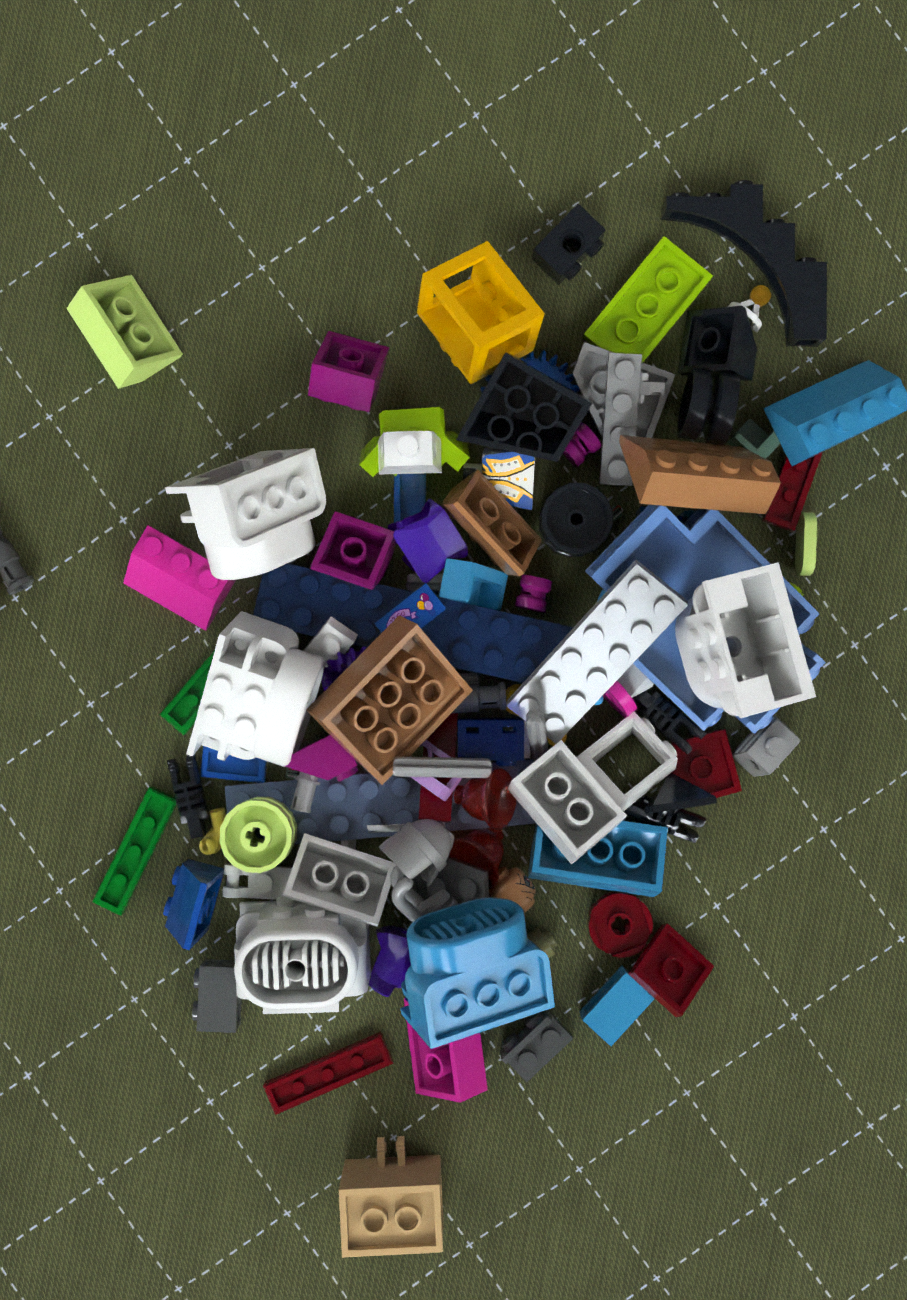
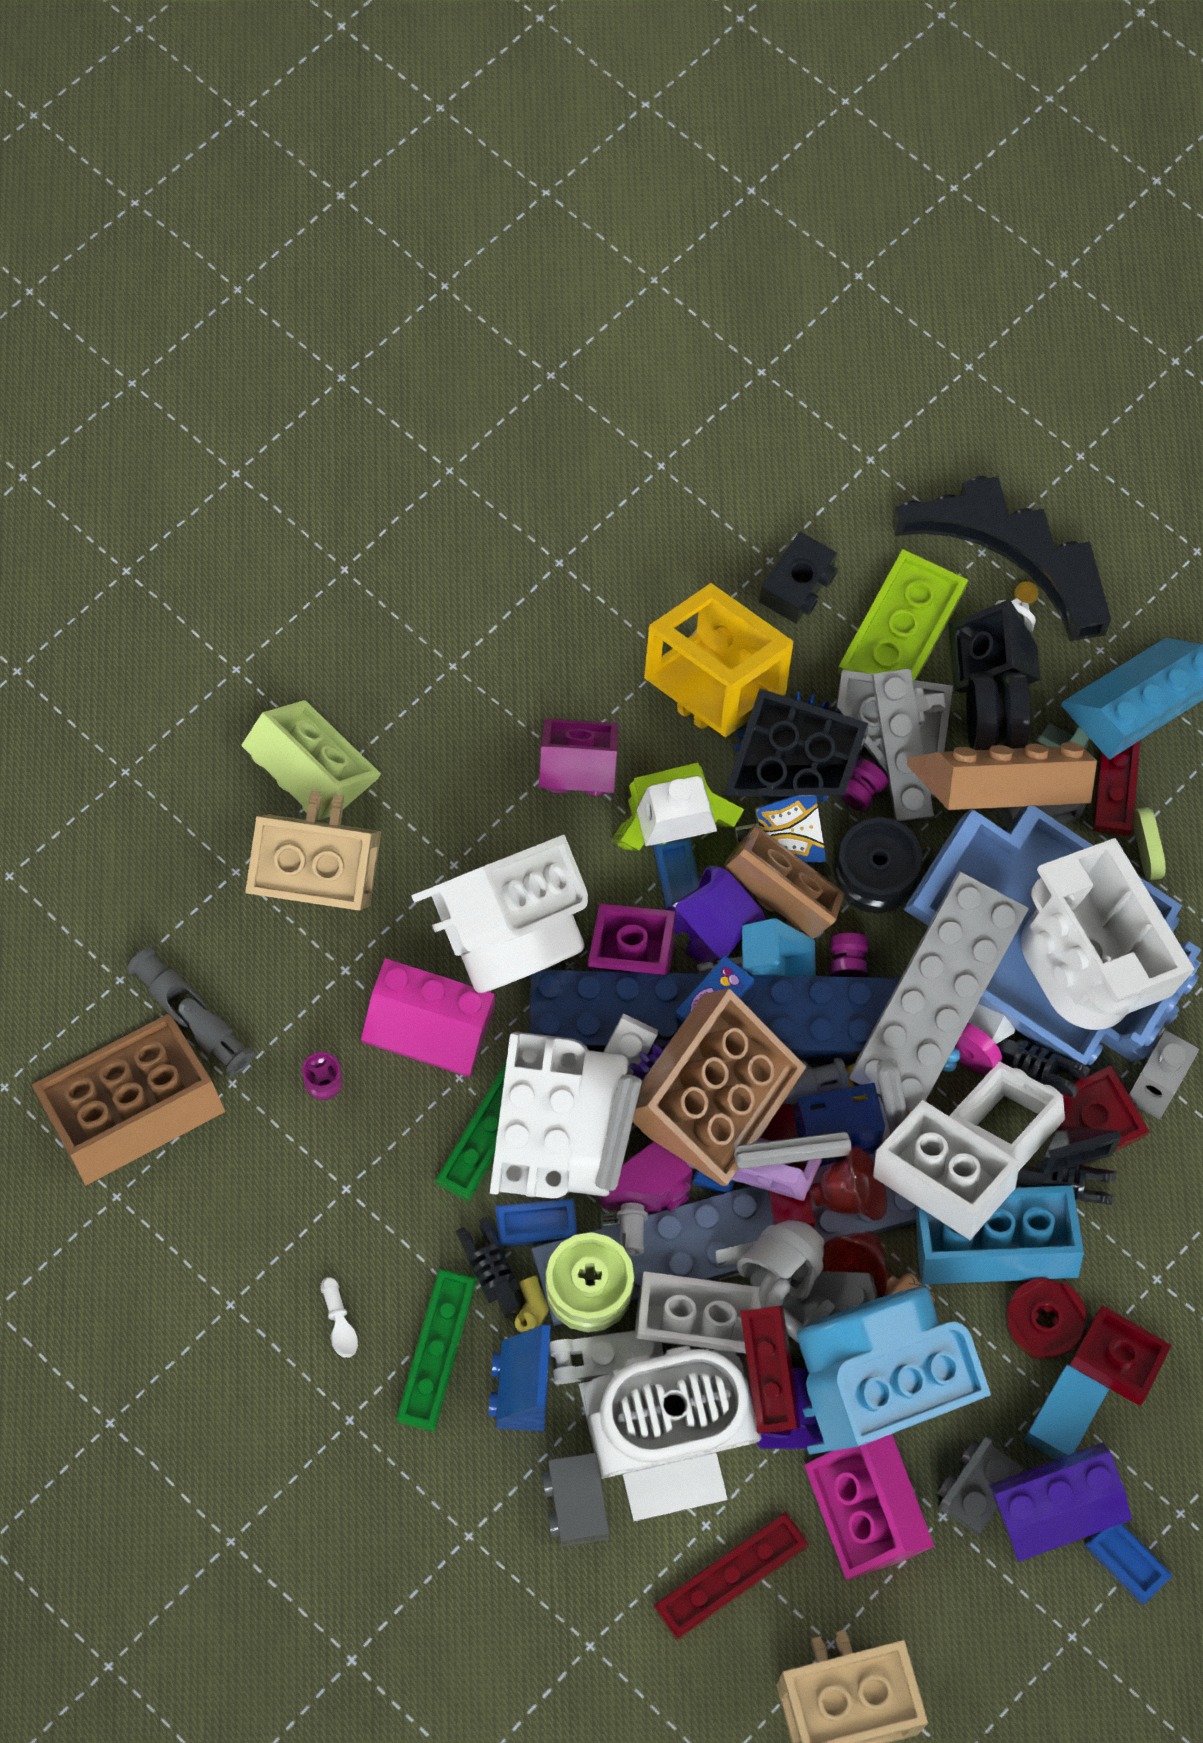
camera: 10 degrees left, 20 degrees down
none -> tan piece [245,791,381,911]
none -> magenta wheel [302,1052,343,1100]
none -> white piece [320,1277,358,1357]
none -> light grey axle [595,1074,642,1191]
none -> dark red plate [740,1305,801,1434]
none -> dark purple slope [989,1442,1132,1562]
none -> blue tile [1084,1524,1173,1605]

